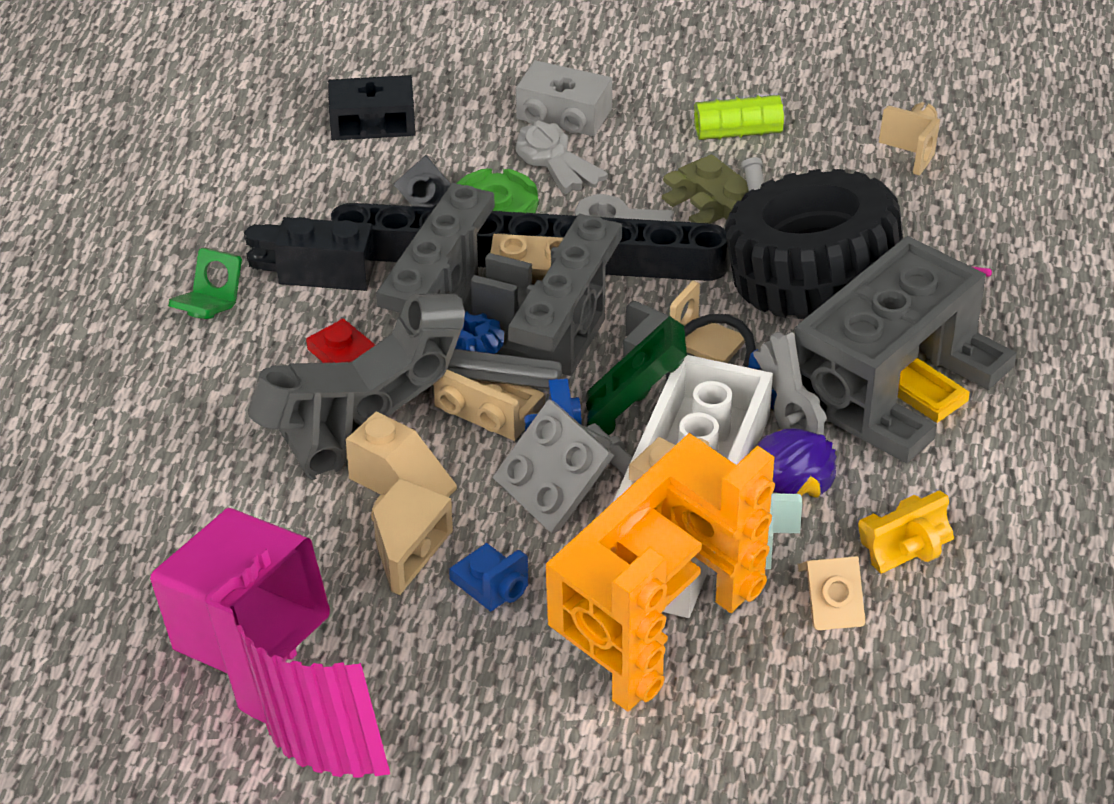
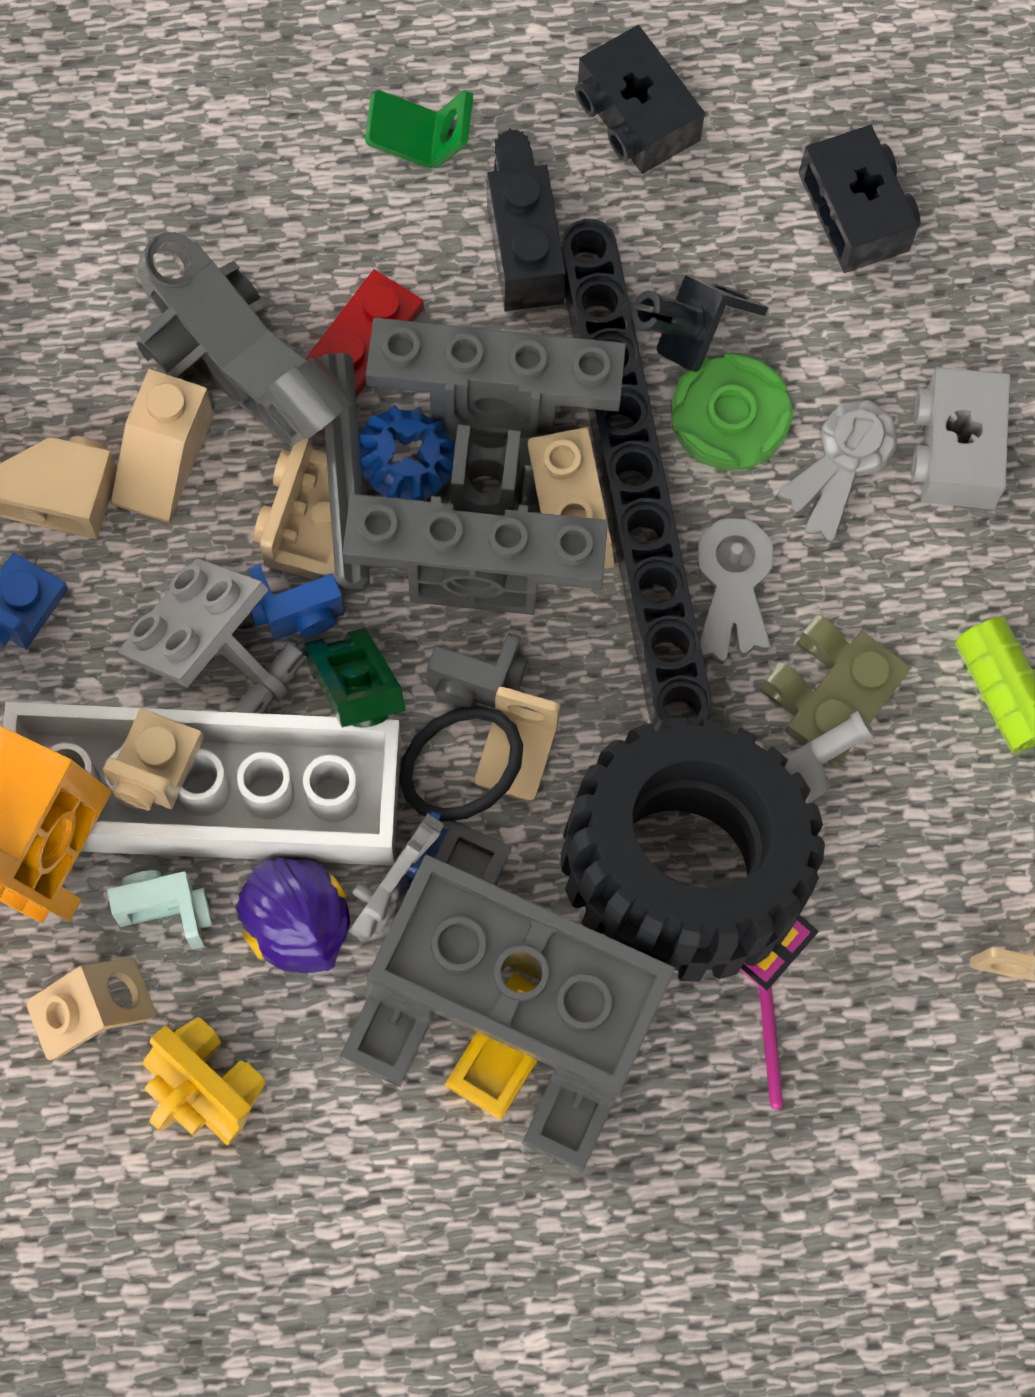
camera: 70 degrees right, 30 degrees up
none -> black brick [575,24,705,174]

